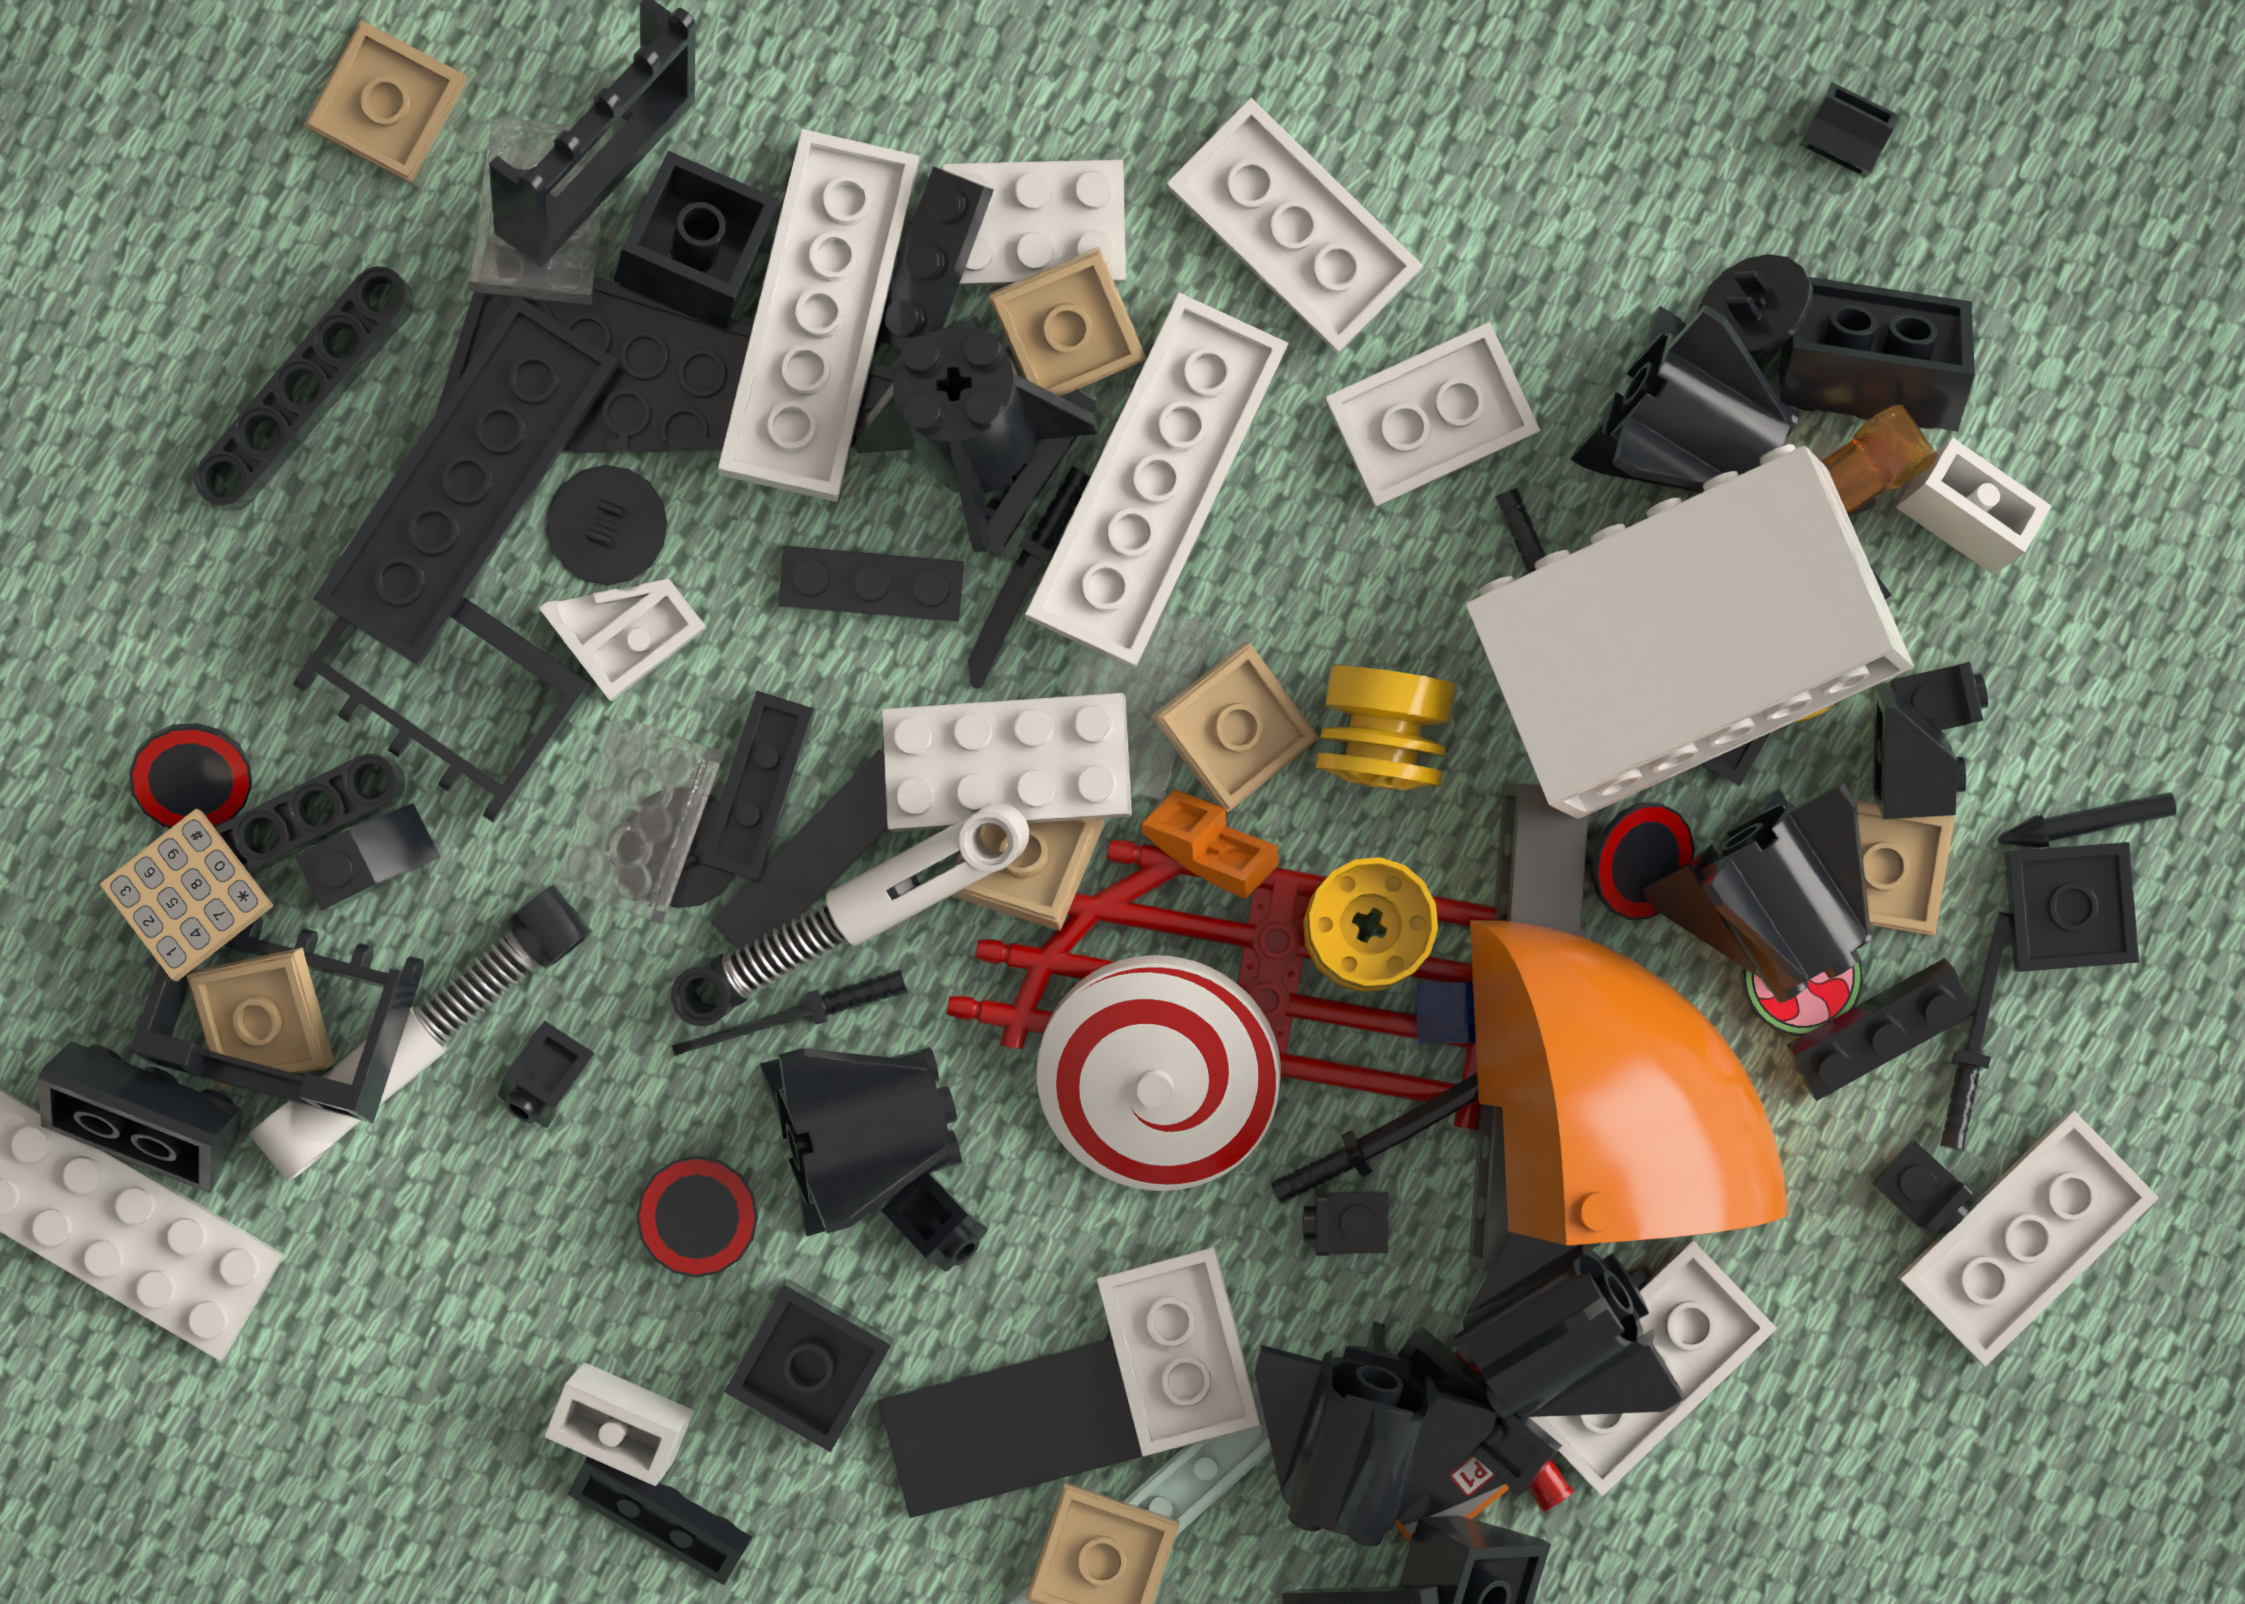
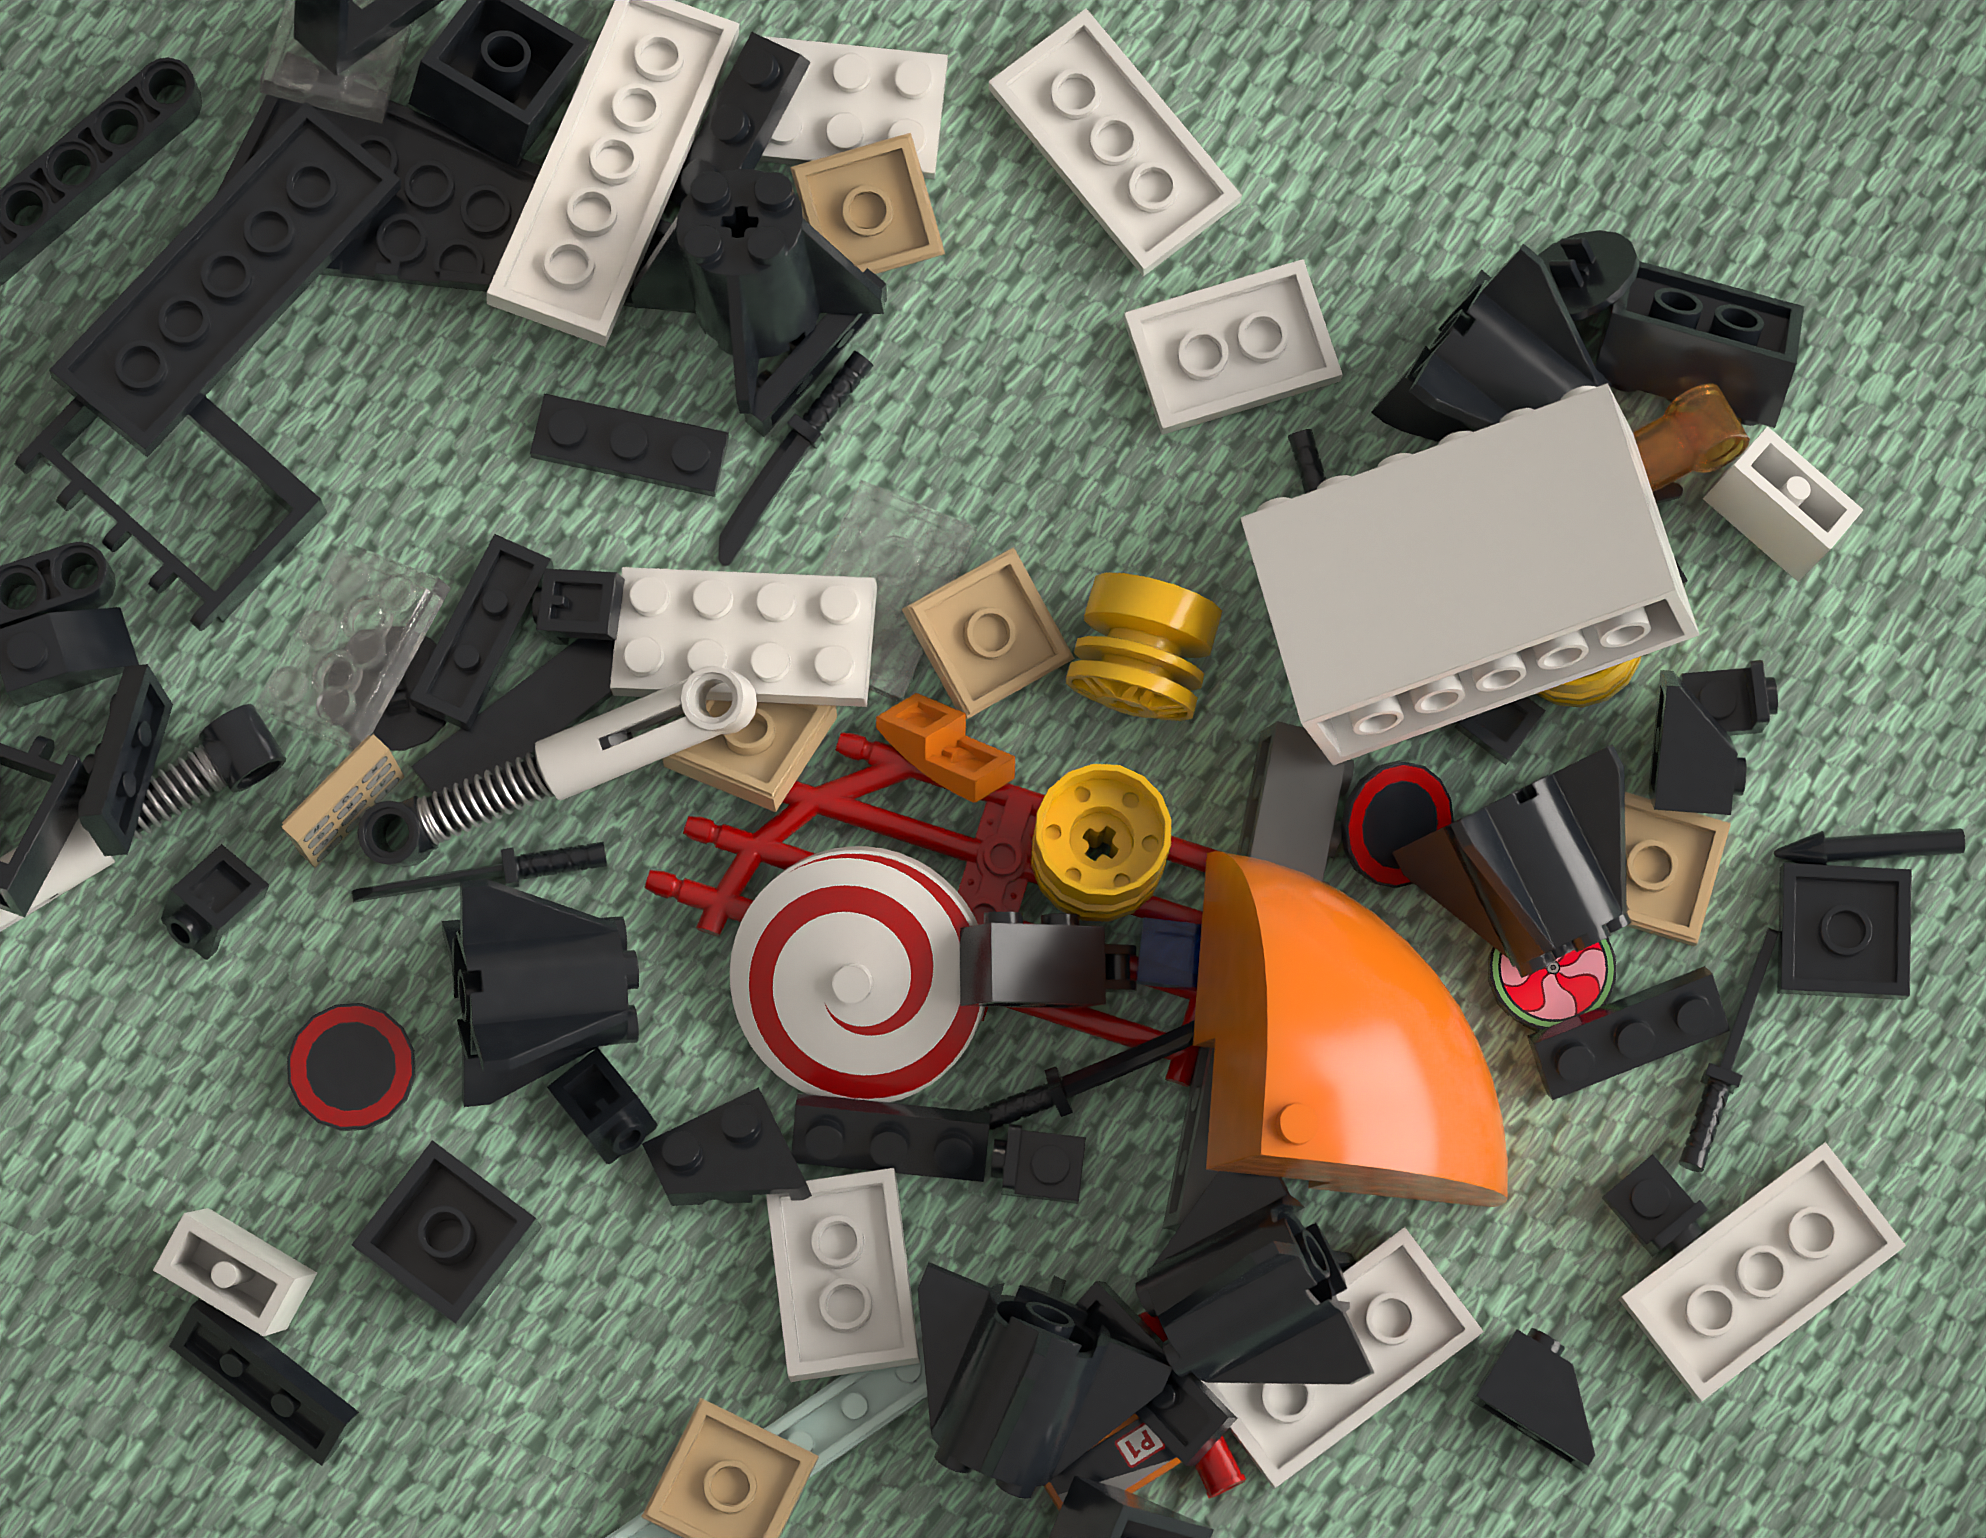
camera: 10 degrees right, 10 degrees down
white wing [539,579,707,701] -> none
black piece [547,465,668,585] -> none
black tile [879,1337,1143,1518] -> none
white plate [1025,293,1288,669] -> none
black piece [1799,82,1899,178] -> none
none -> black plate [78,664,173,856]
none -> tan tile [282,734,404,868]
none -> black bracket [532,568,625,645]
none -> black wing [642,1087,812,1206]
none -> black plate [791,1093,991,1182]
none -> black brick [960,912,1137,1009]
none -> black slope [1470,1328,1595,1471]

